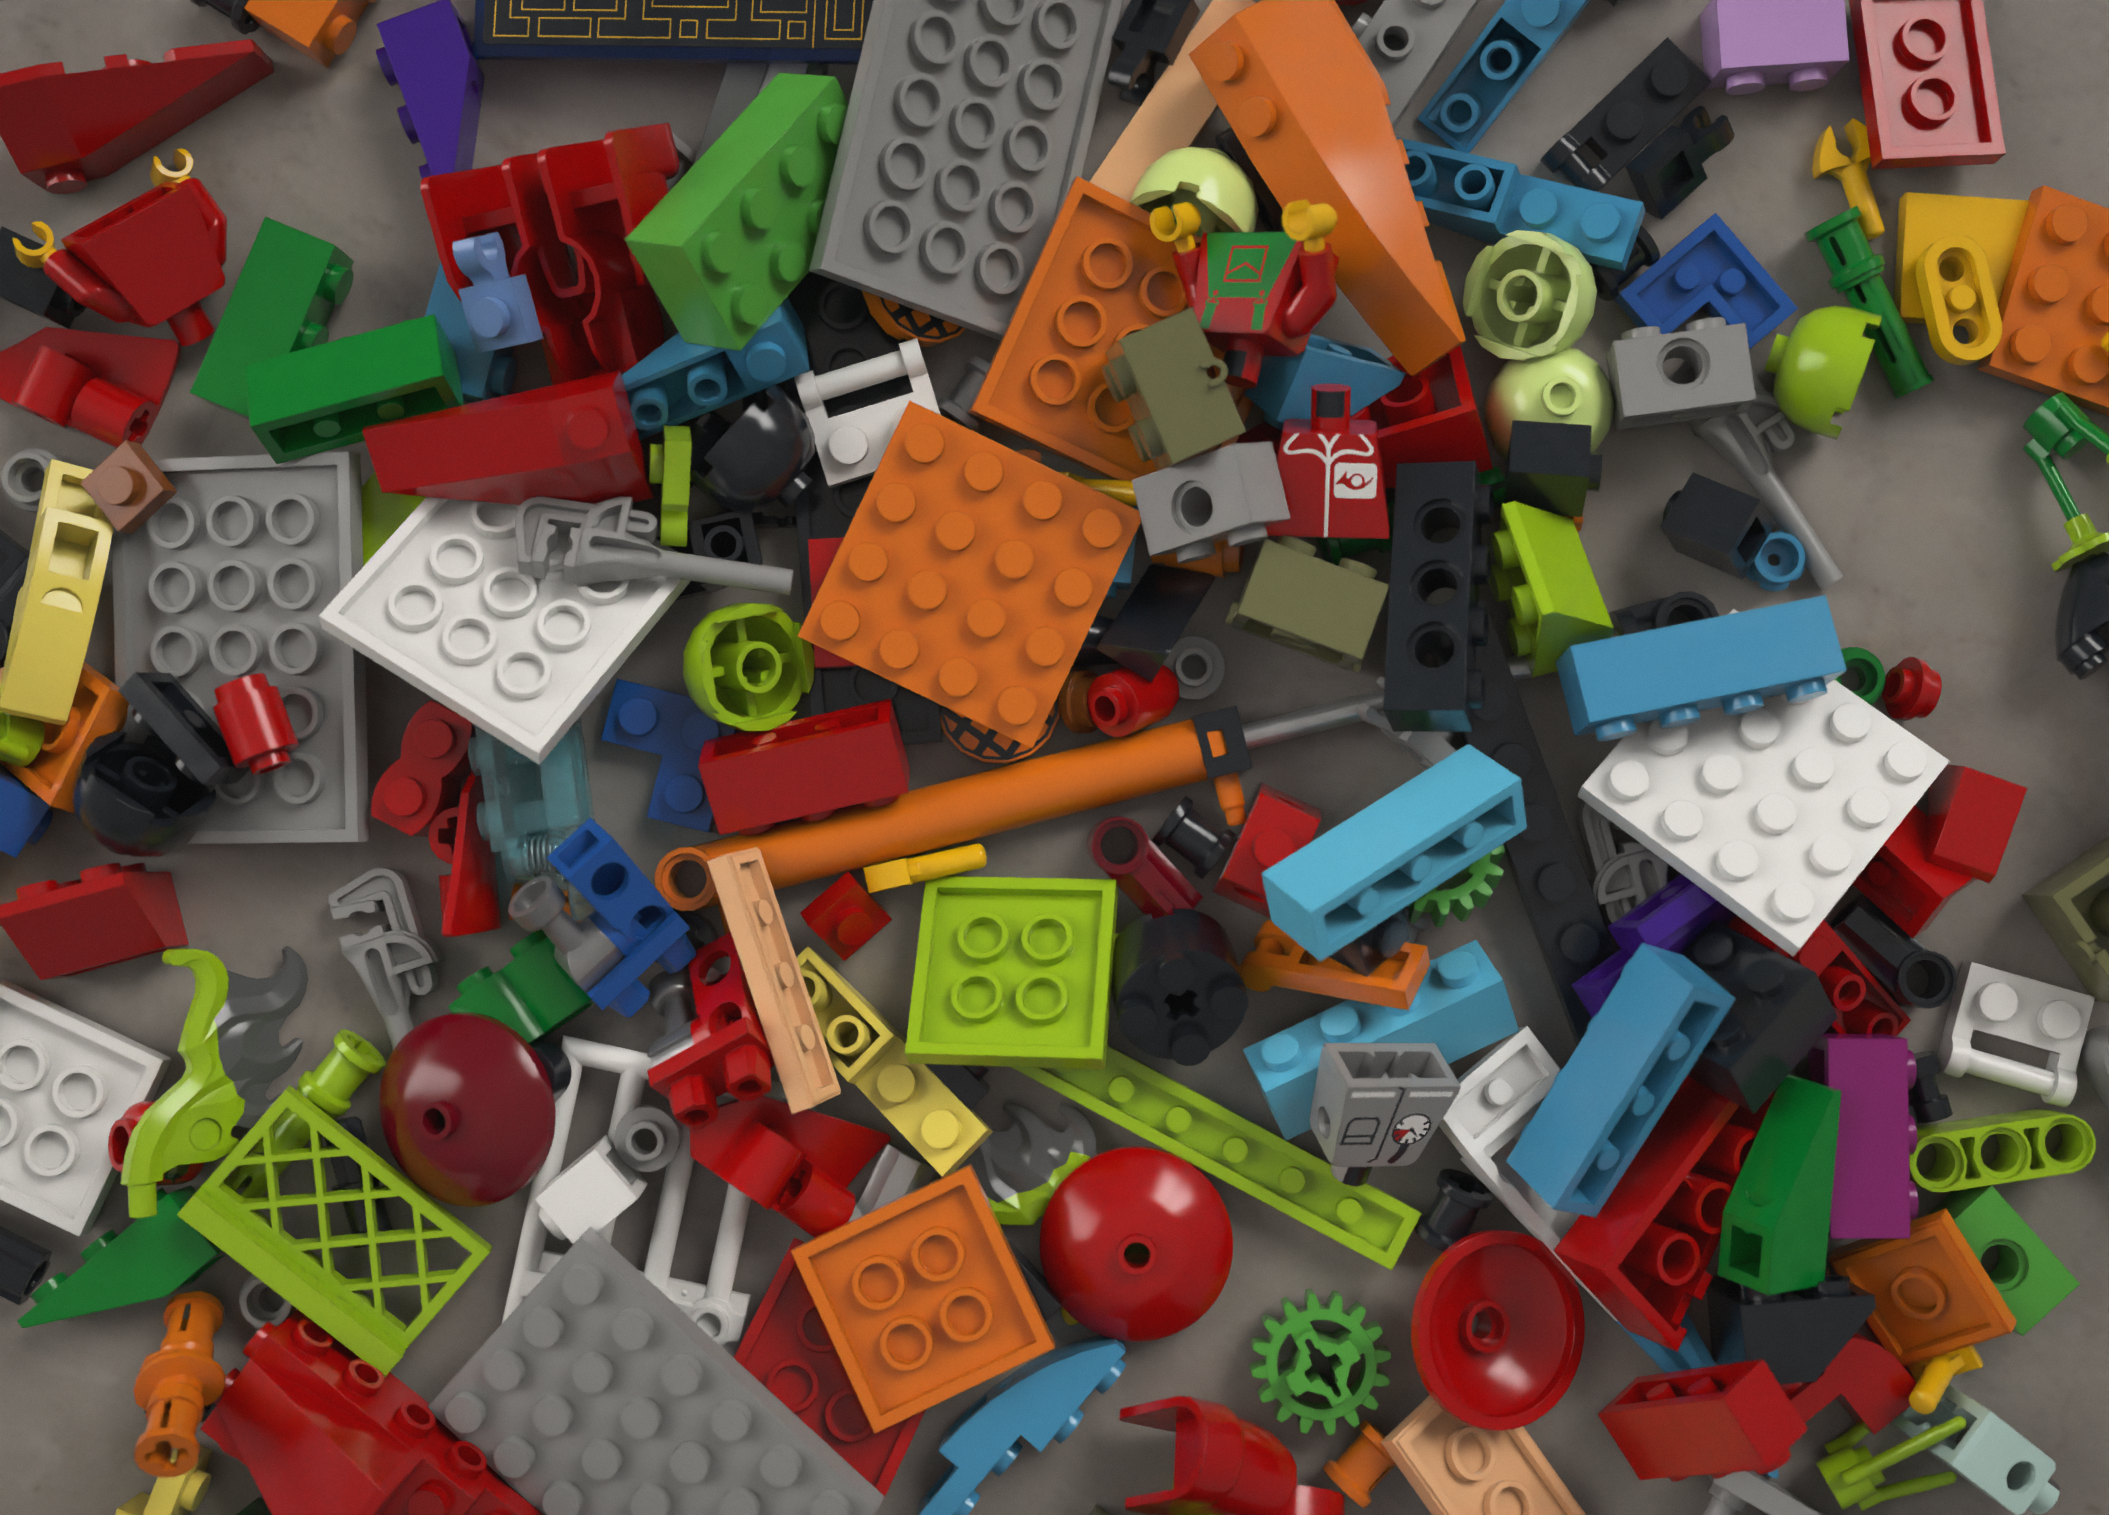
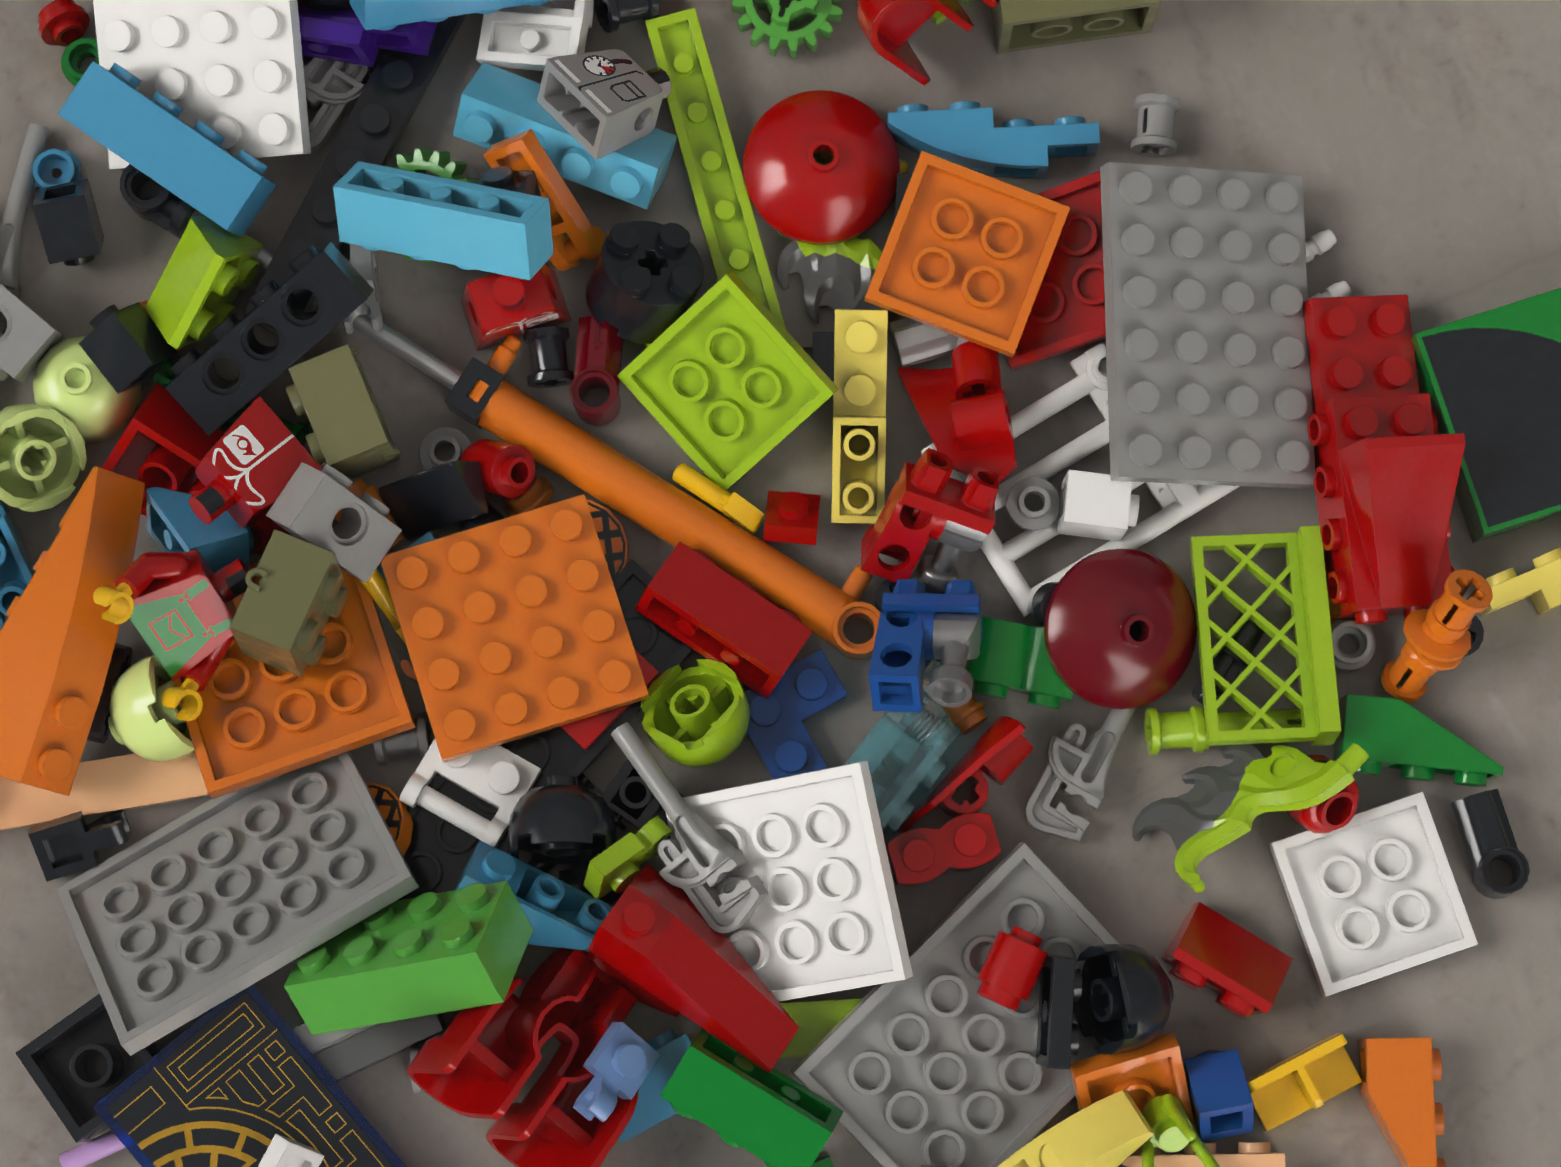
camera: 135 degrees left, 5 degrees down
light nougat tile [707,847,841,1114] -> none

